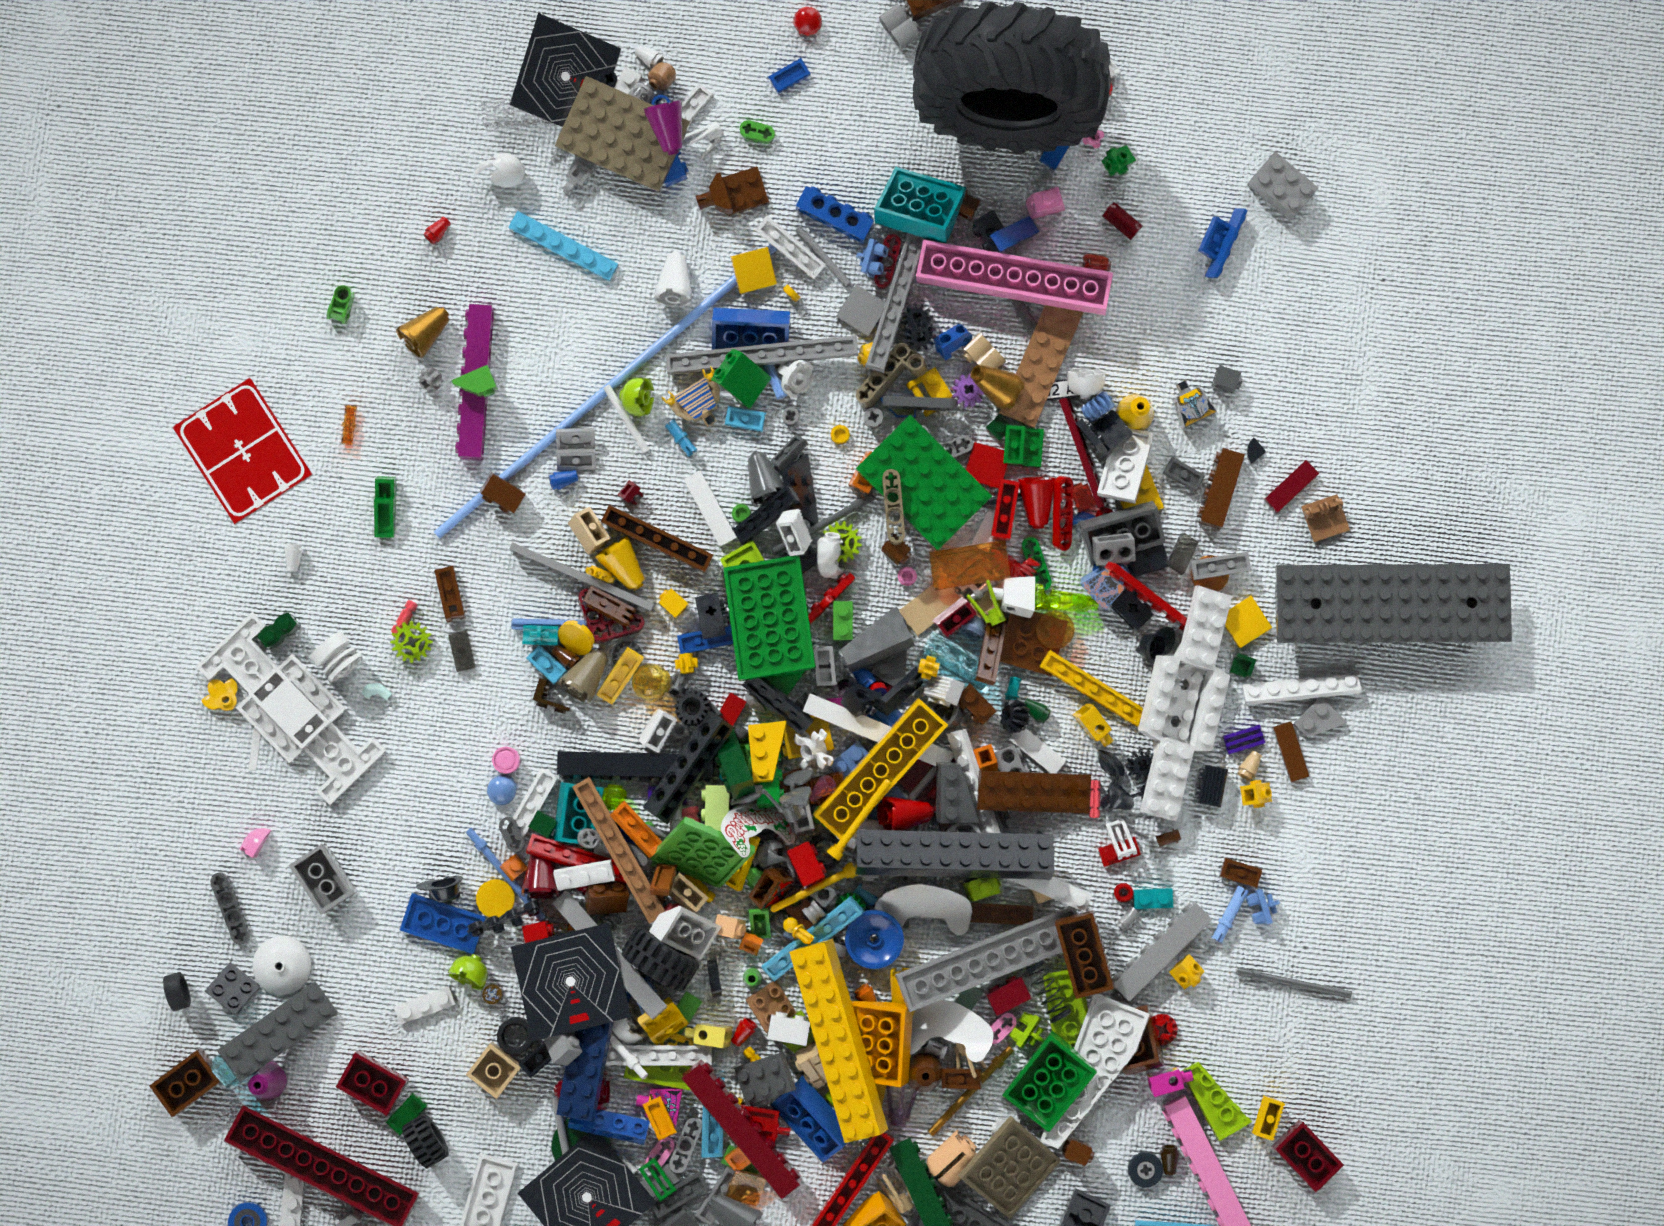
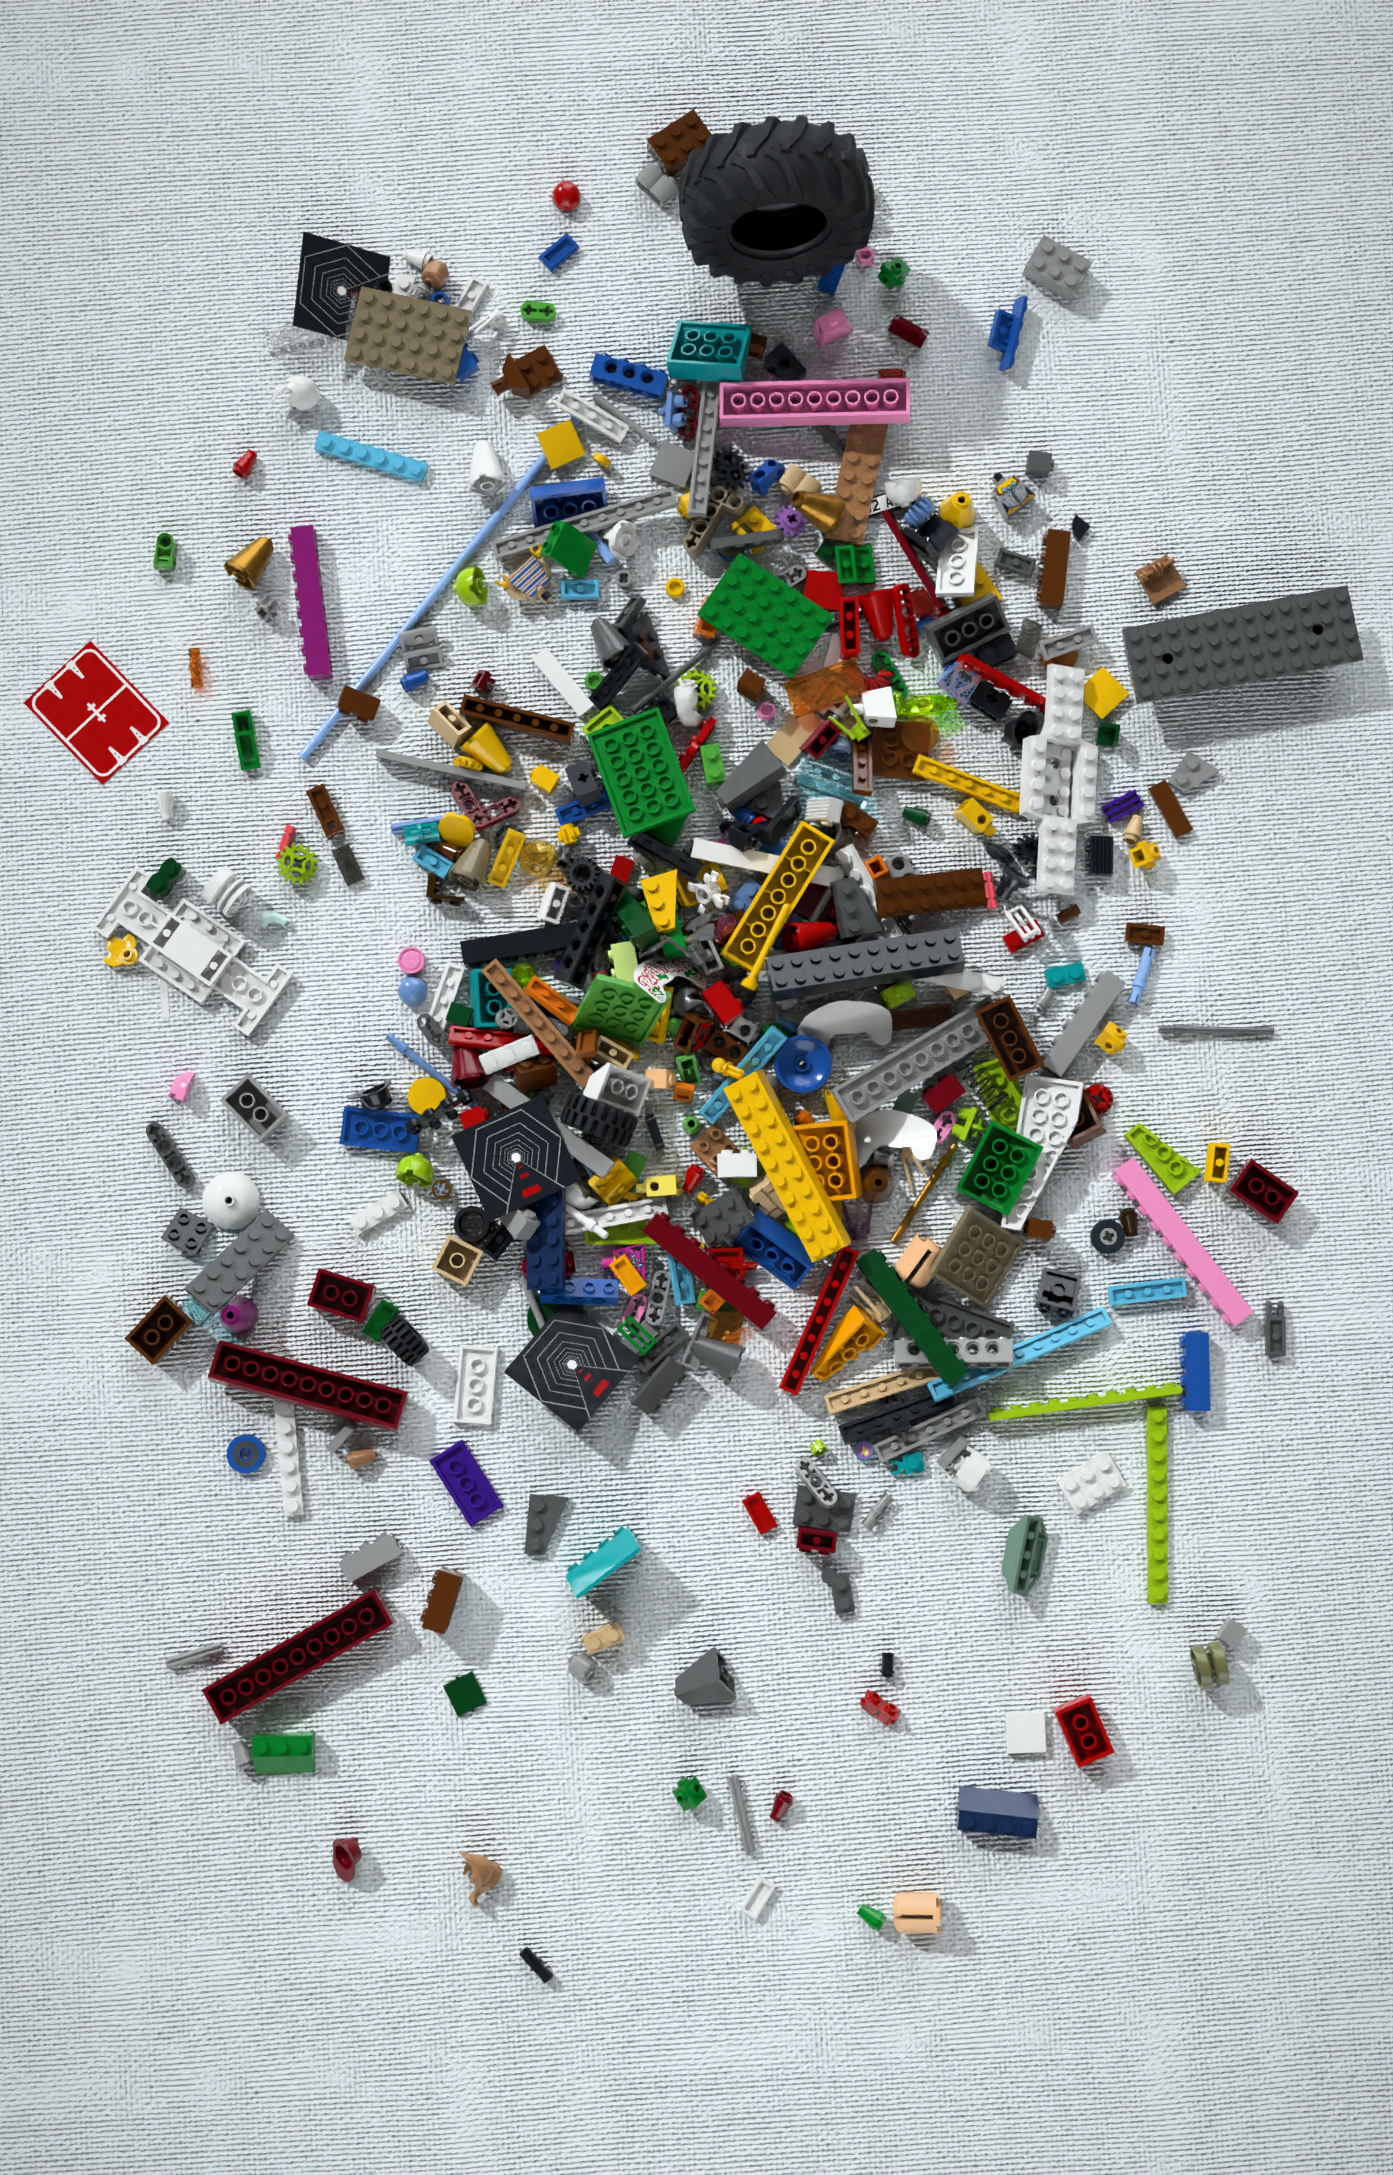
camera: 10 degrees left, 0 degrees up
black tyre [163,972,191,1011] -> none
bright green slope [451,365,498,397] -> none
orange plate [500,853,527,881] -> none
light grey plate [562,160,593,196] -> none
reddish brown hinge [581,585,637,627] -> none
white bar [603,384,650,454] -> none
magenta cone [644,100,682,155] -> none
dark azure pin [665,419,698,457] -> none
yellow piece [770,861,858,912] -> none
white brick [776,509,813,556] -> none
light grey wheel [802,900,826,925] -> none
light grey brick [814,646,836,688] -> none
light grey wheel [864,408,883,429] -> none
dark tan beam [882,469,905,545] -> none
yellow gear [917,655,940,680] -> none
reddish brown plate [941,1068,982,1089] -> none
blue tile [990,216,1040,252] -> none
black gear [1000,700,1030,733] -> none
teal pin [1004,676,1022,701] -> none
white tile [1009,728,1066,773] -> none
light grey brick [1092,533,1136,567] -> none
red plate [1114,883,1133,902] -> none
dark pink torso [1146,1067,1194,1097] -> none
white plate [1242,673,1361,705] -> none
medium blue hips [1245,889,1280,924] -> none
dark red tile [1264,460,1319,513] -> none

